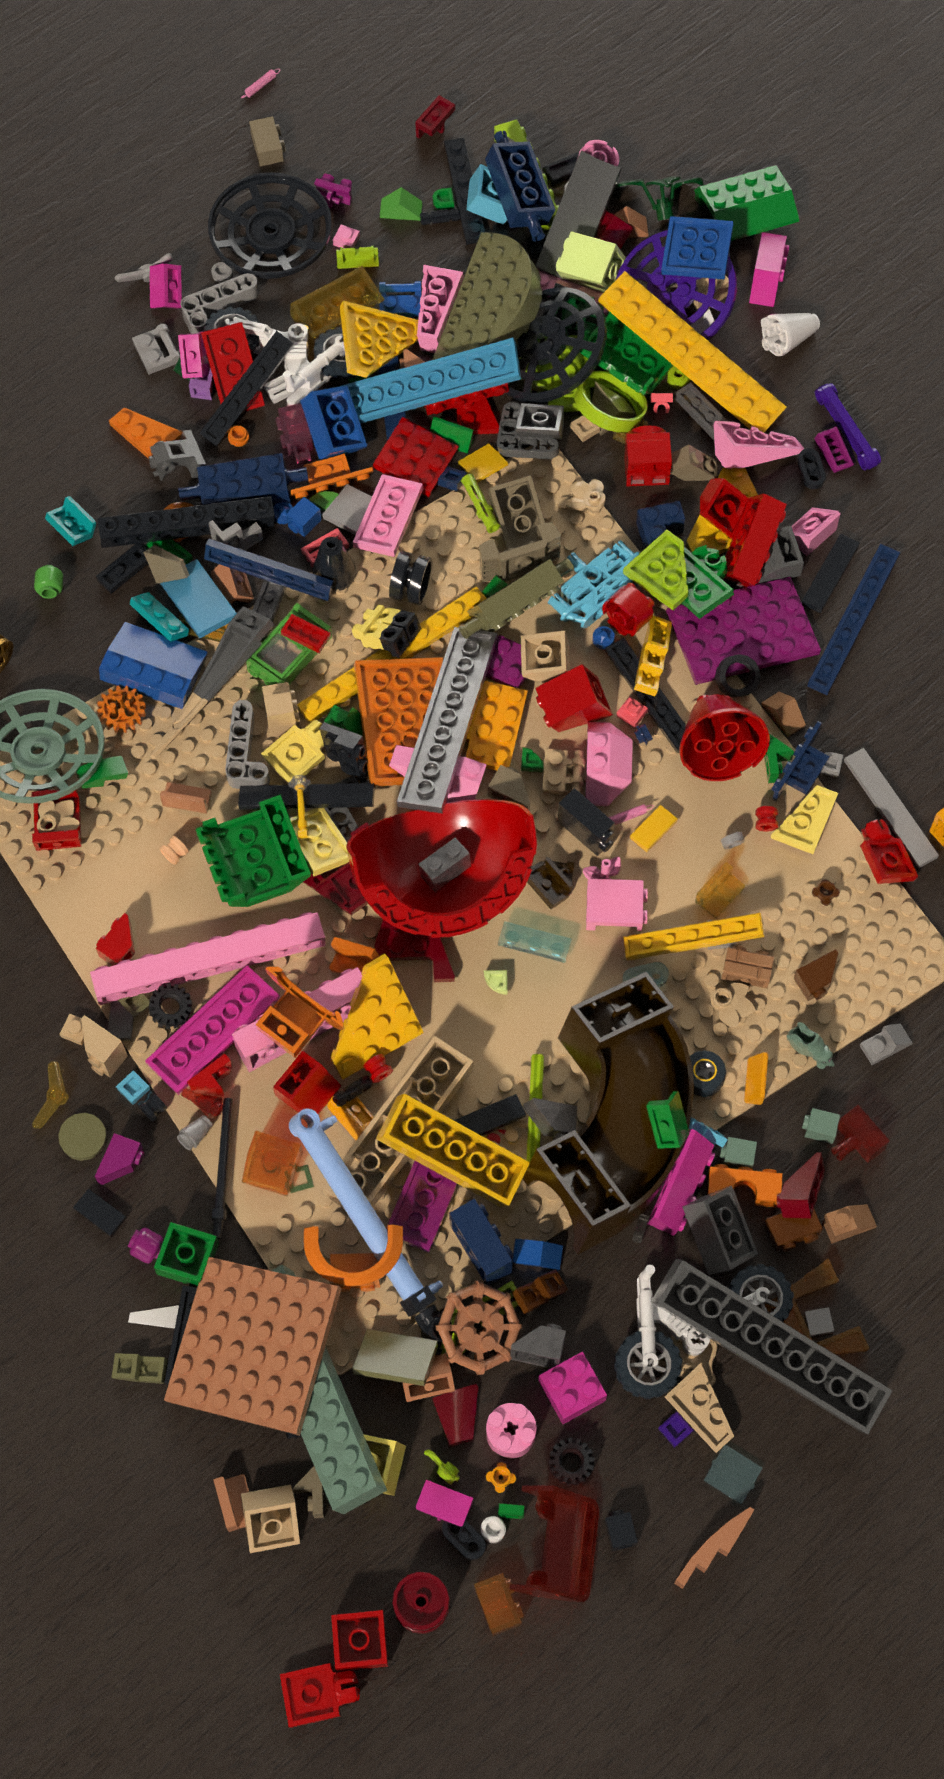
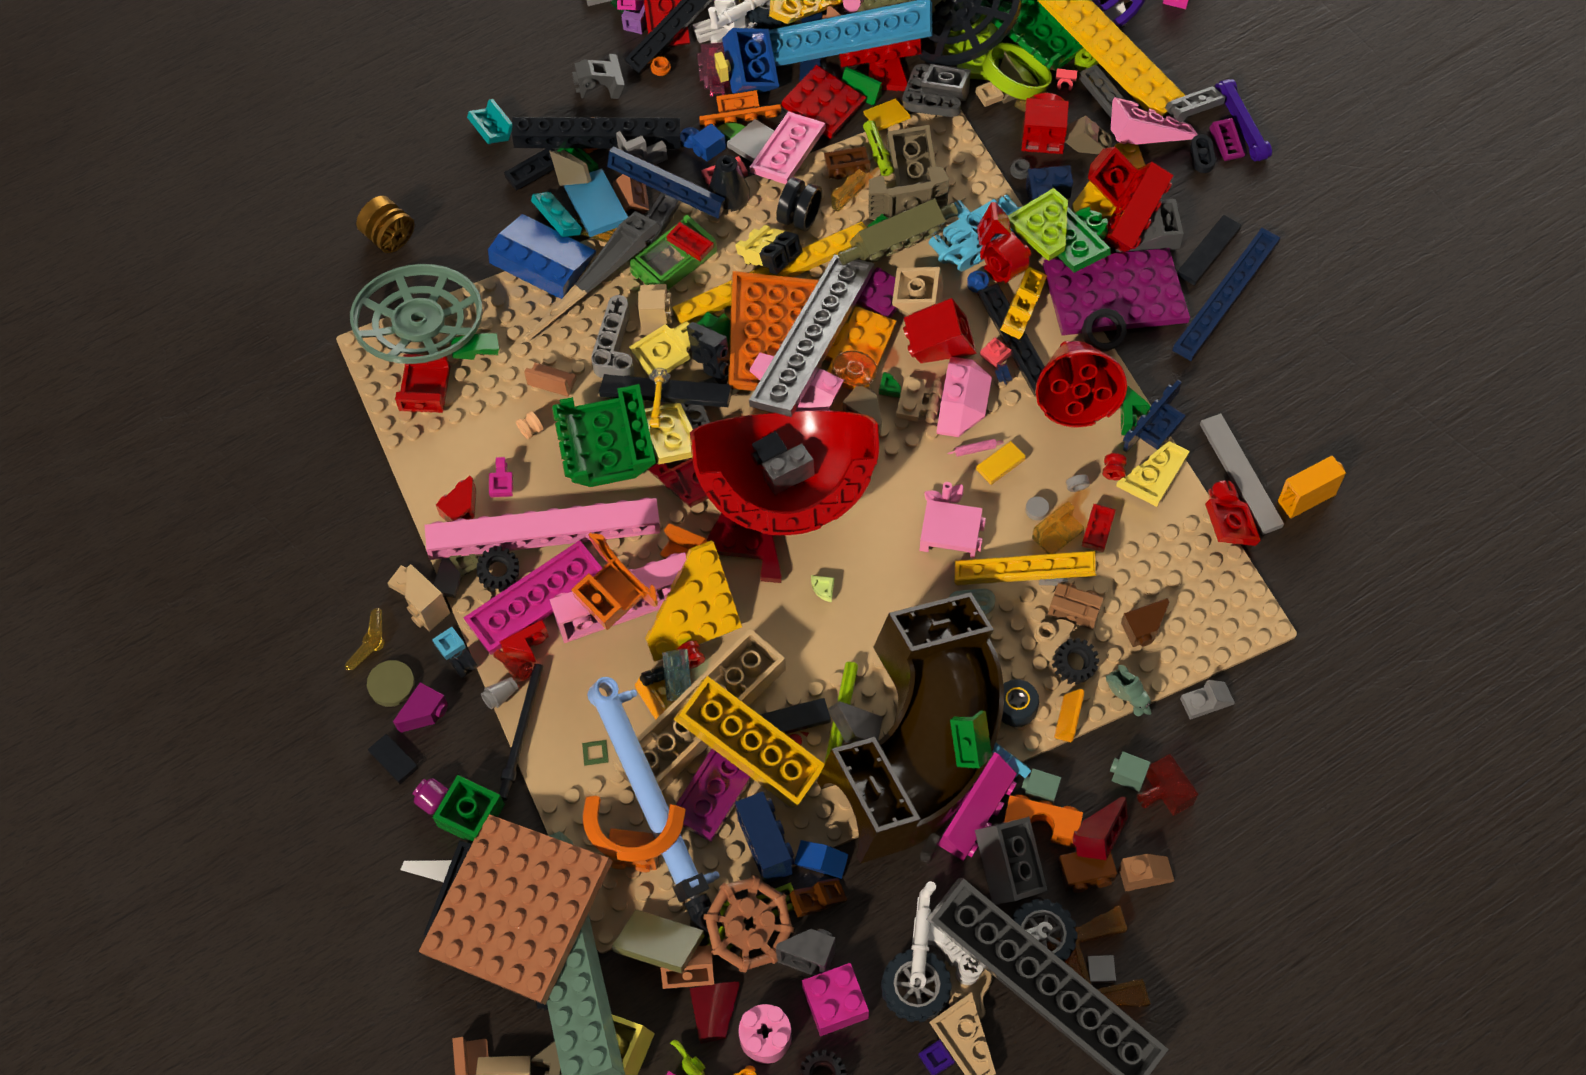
camera: 10 degrees right, 5 degrees down
bright green head [34,565,63,599] -> none
tan plate [37,800,80,833] -> none
orange gear [97,685,146,733] -> none
orange wing [109,408,182,459] -> none
olive slope [112,1353,168,1384] -> none
dark blue brick [178,453,309,506] -> none
clear orange slope [242,1130,303,1197] -> none
red slope [273,1051,342,1115] -> none
dark blue plate [438,467,467,491] -> none
clear light blue plate [498,921,572,963] -> none
dark brown slope [527,857,575,910] -> none
black brick [557,788,615,856] -> none
tan plate [565,479,606,511] -> none
white cone [761,313,820,356] -> none
medium nougat slope [761,692,806,738] -> none
bright pink slope [791,508,840,556] -> none
reddish brown plate [812,879,840,906] -> none
light grey tile [821,752,843,778] -> none
none -> dark pink plate [489,457,513,498]
none -> clear light blue plate [662,649,691,701]
none -> light yellow plate [714,52,731,83]
none -> black brick [751,431,787,466]
none -> reddish brown bracket [824,146,871,180]
none -> clear yellow plate [831,169,866,212]
none -> clear orange dish [833,351,877,386]
none -> red slope [977,202,1011,246]
none -> dark grey plate [1010,159,1031,179]
none -> light grey tile [1025,496,1049,520]
none -> black tyre [1052,638,1099,685]
none -> red plate [1081,503,1116,552]
none -> dark grey plate [1165,86,1225,122]

